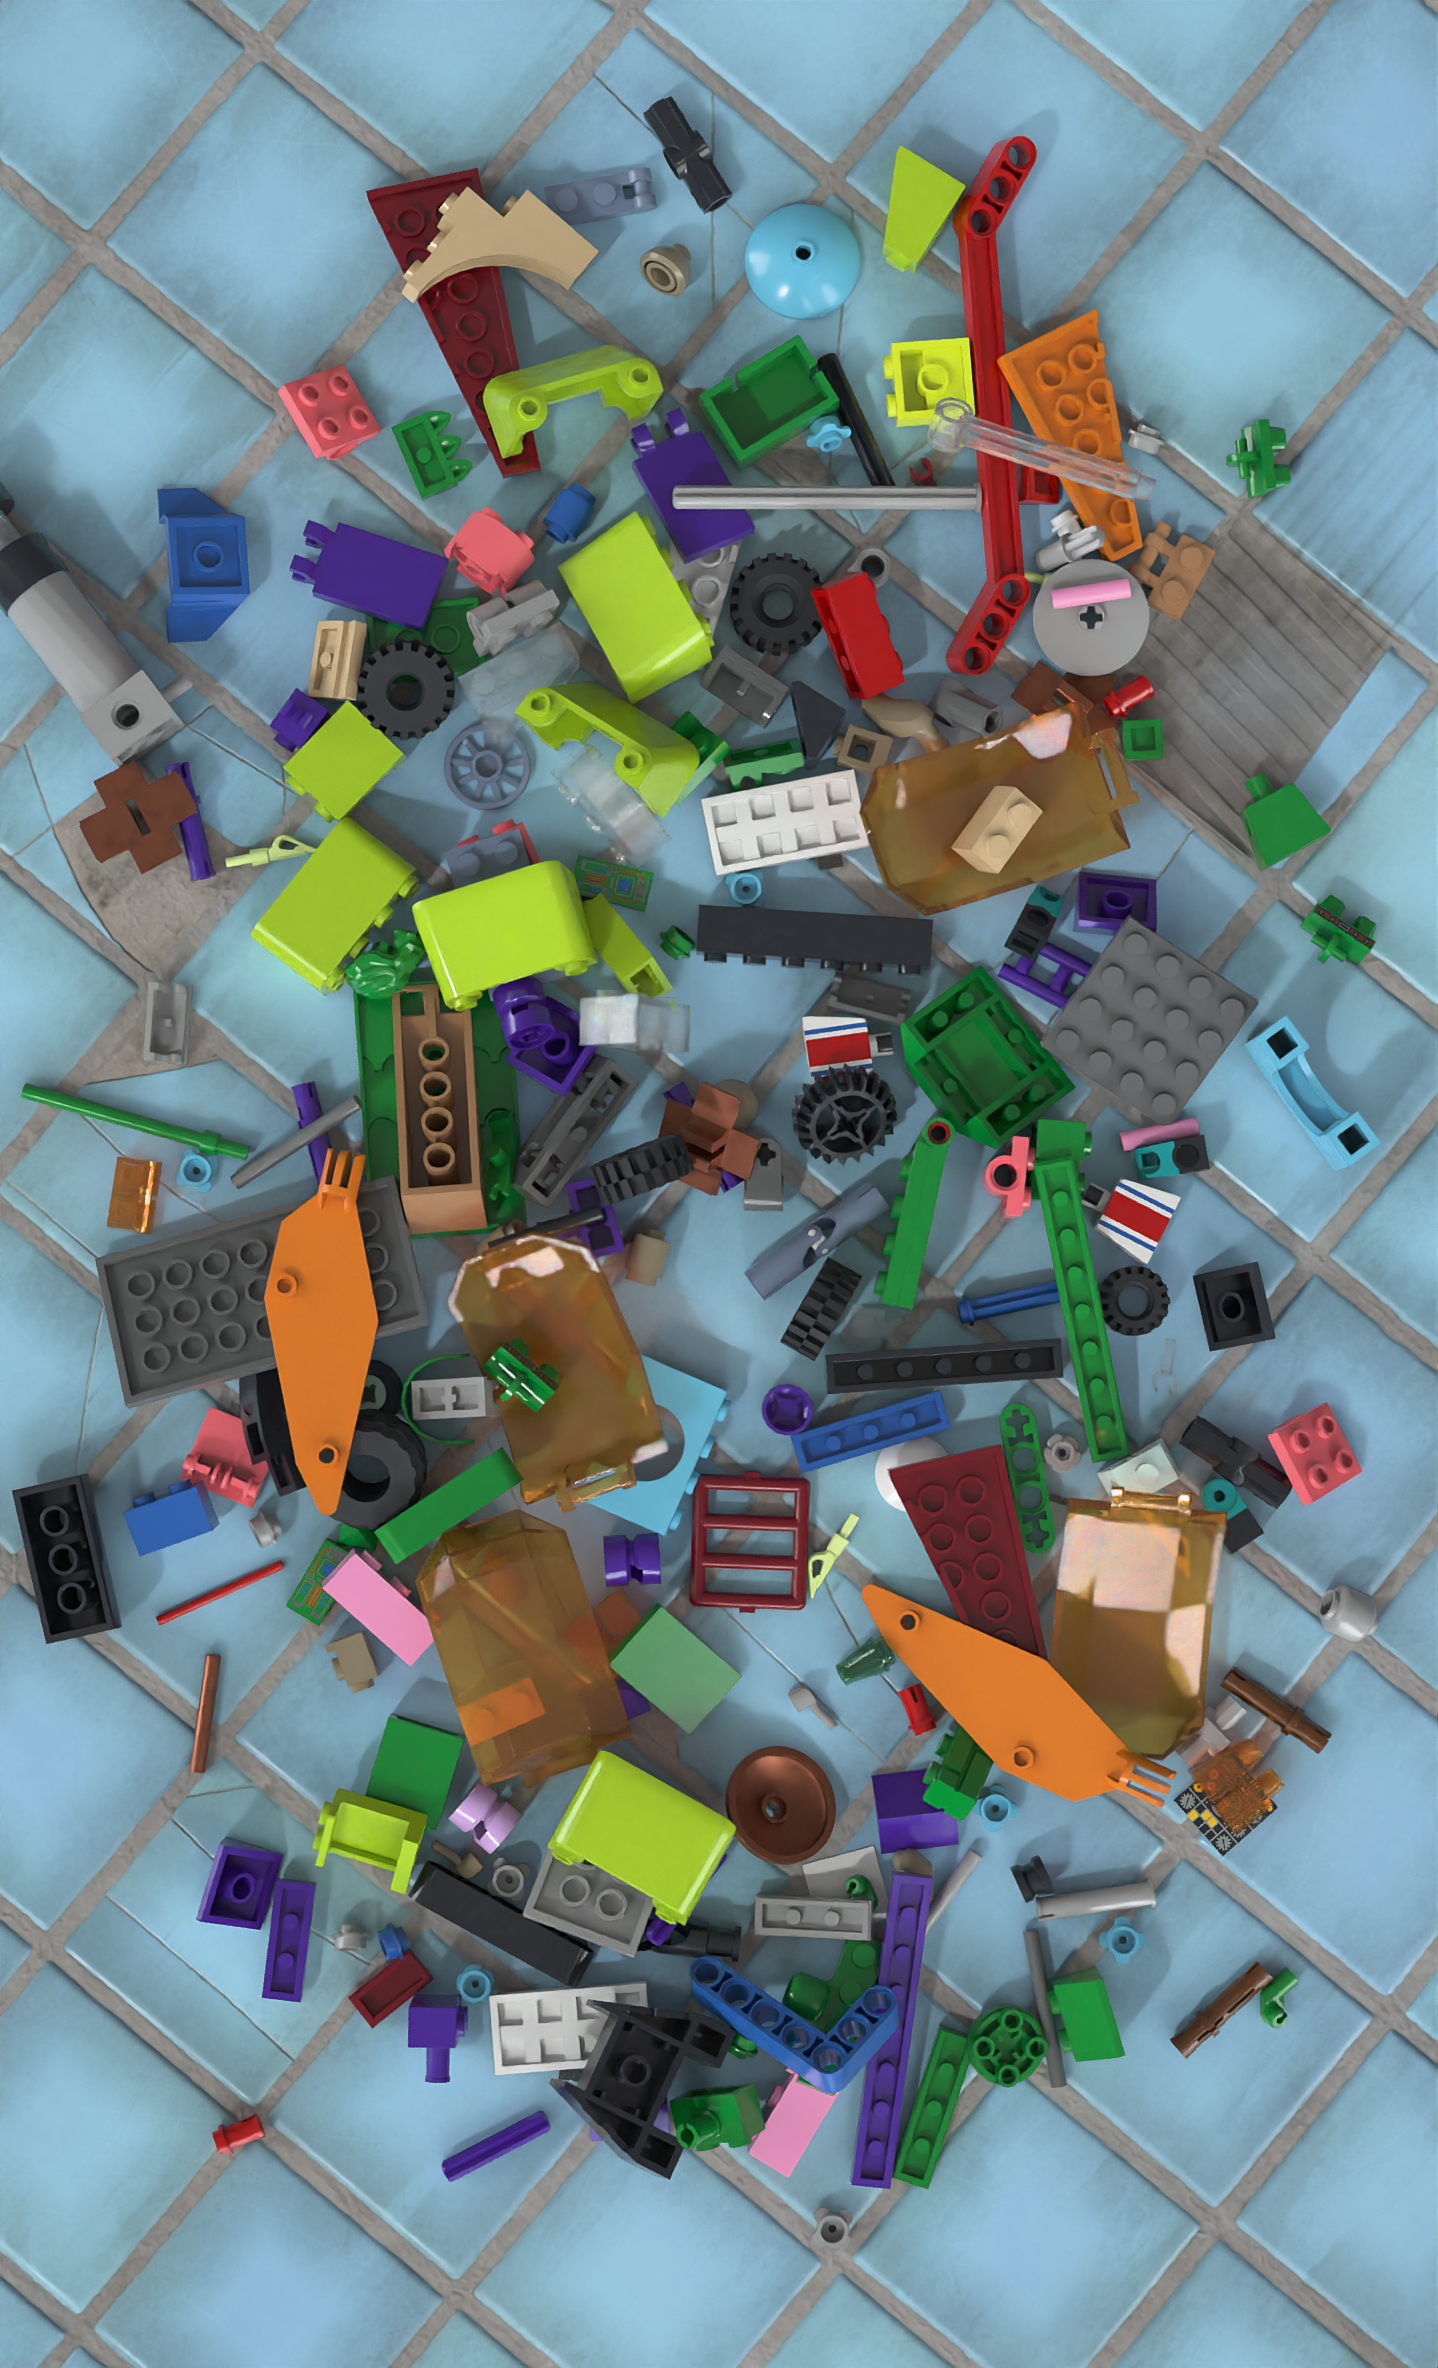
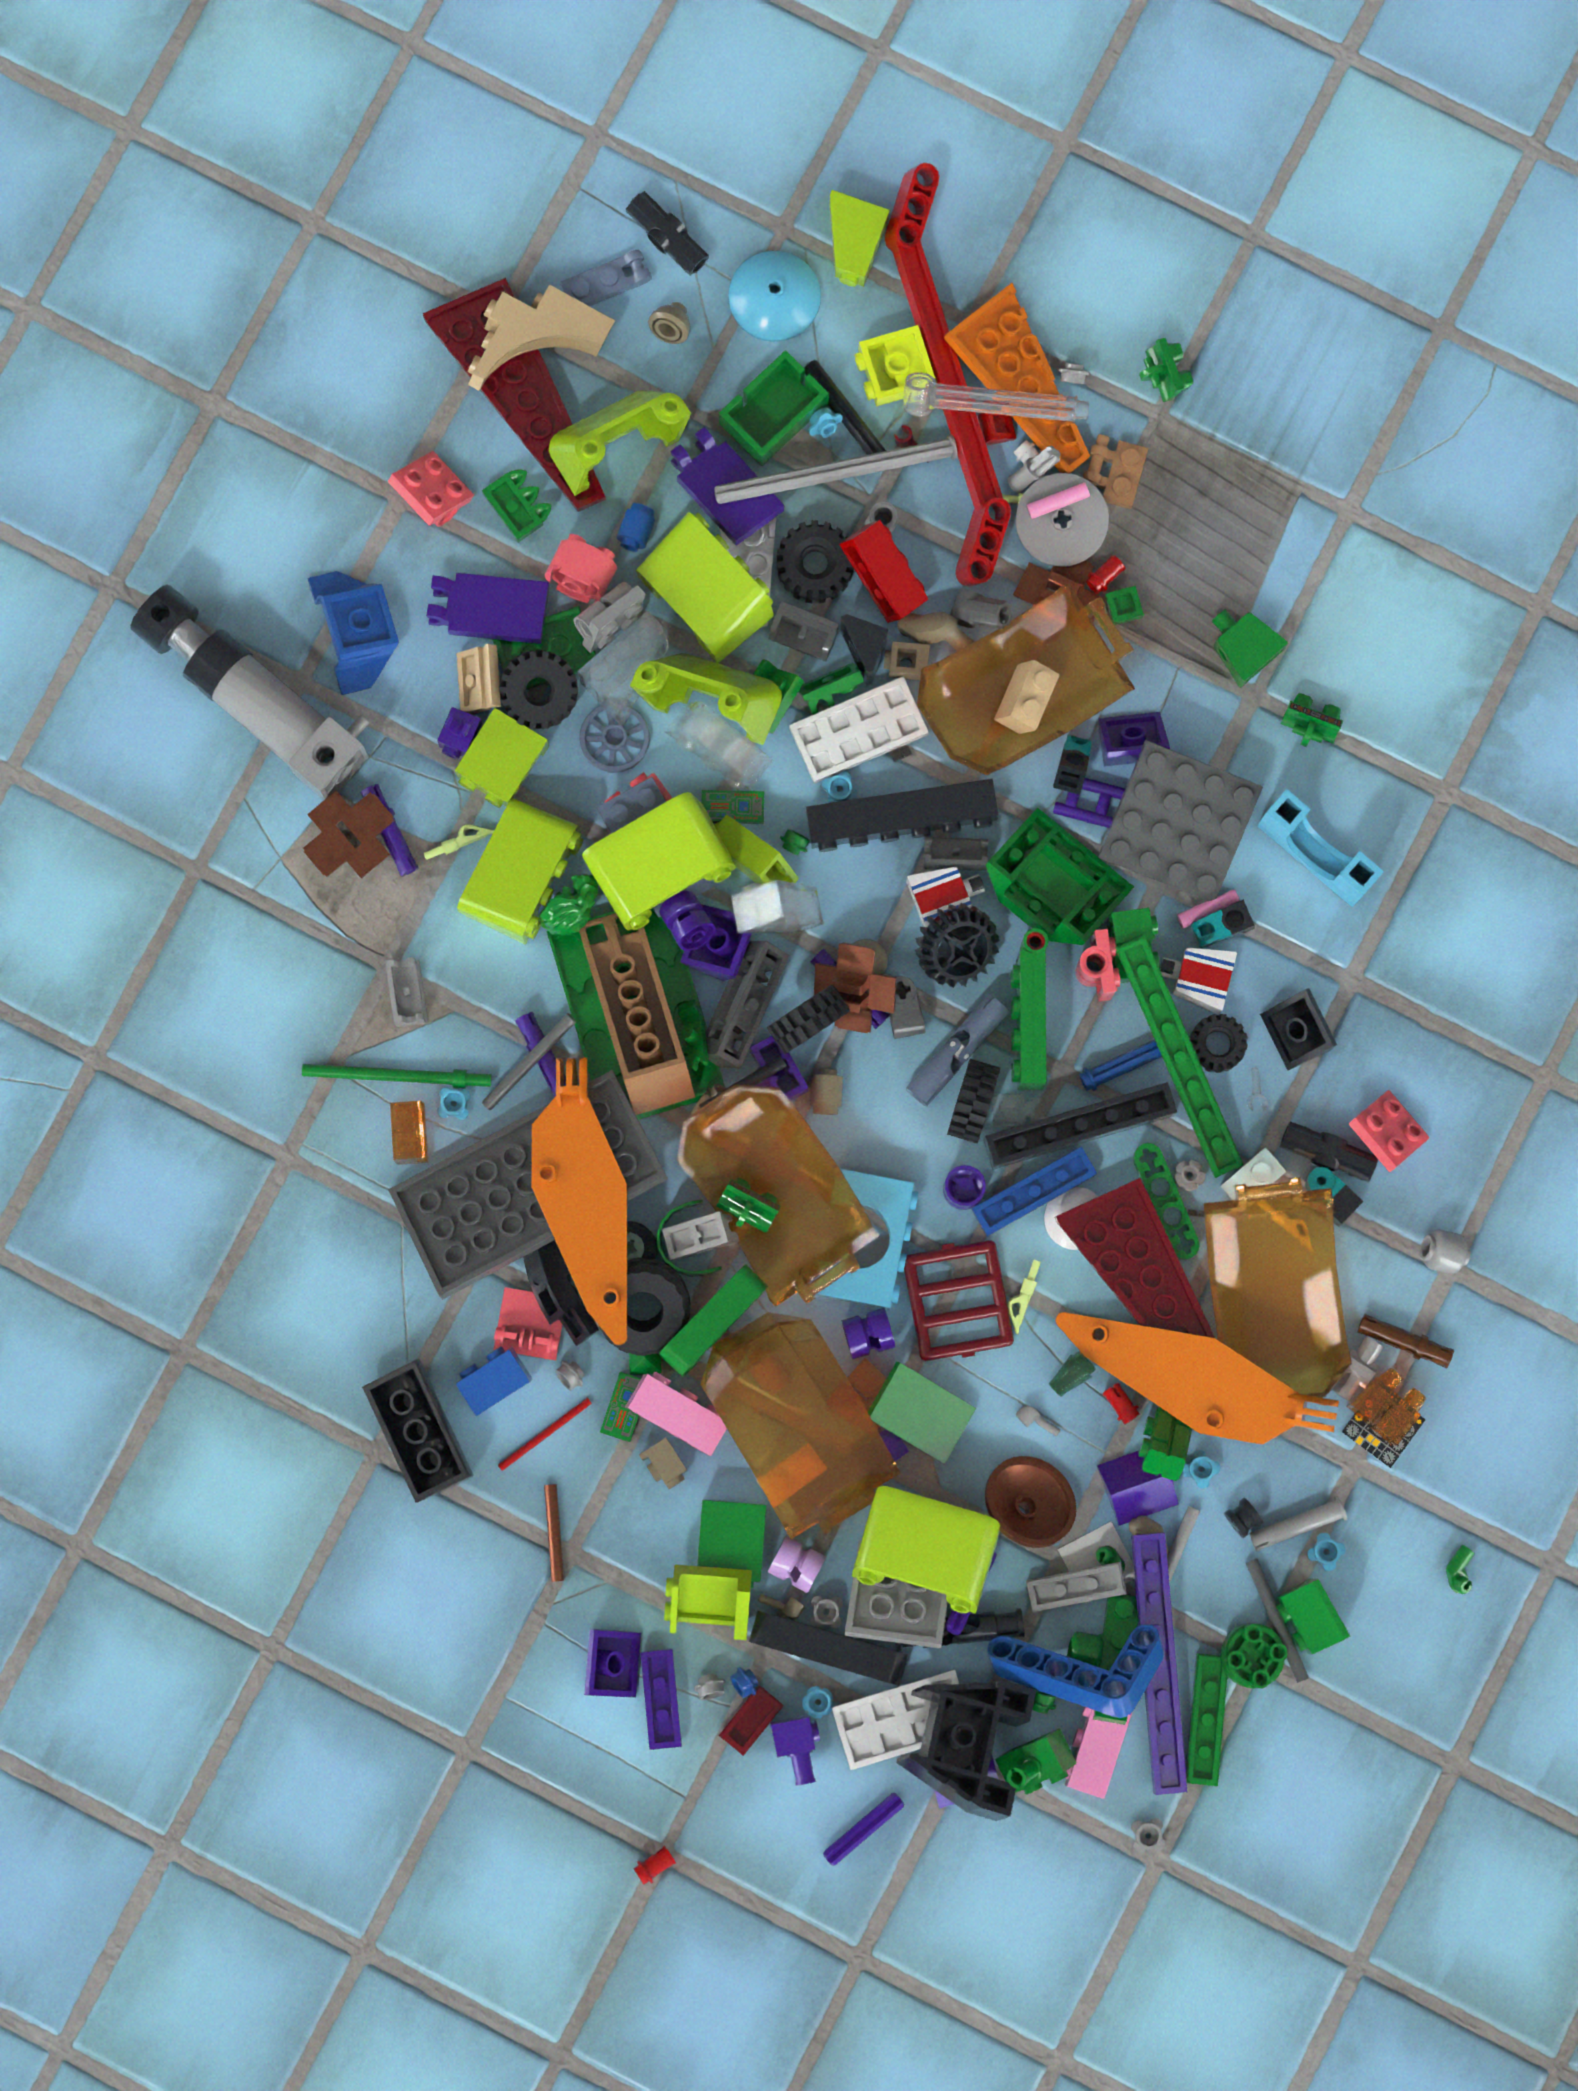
camera: 10 degrees left, 5 degrees down
reddish brown pin [1170,1961,1273,2059] -> none

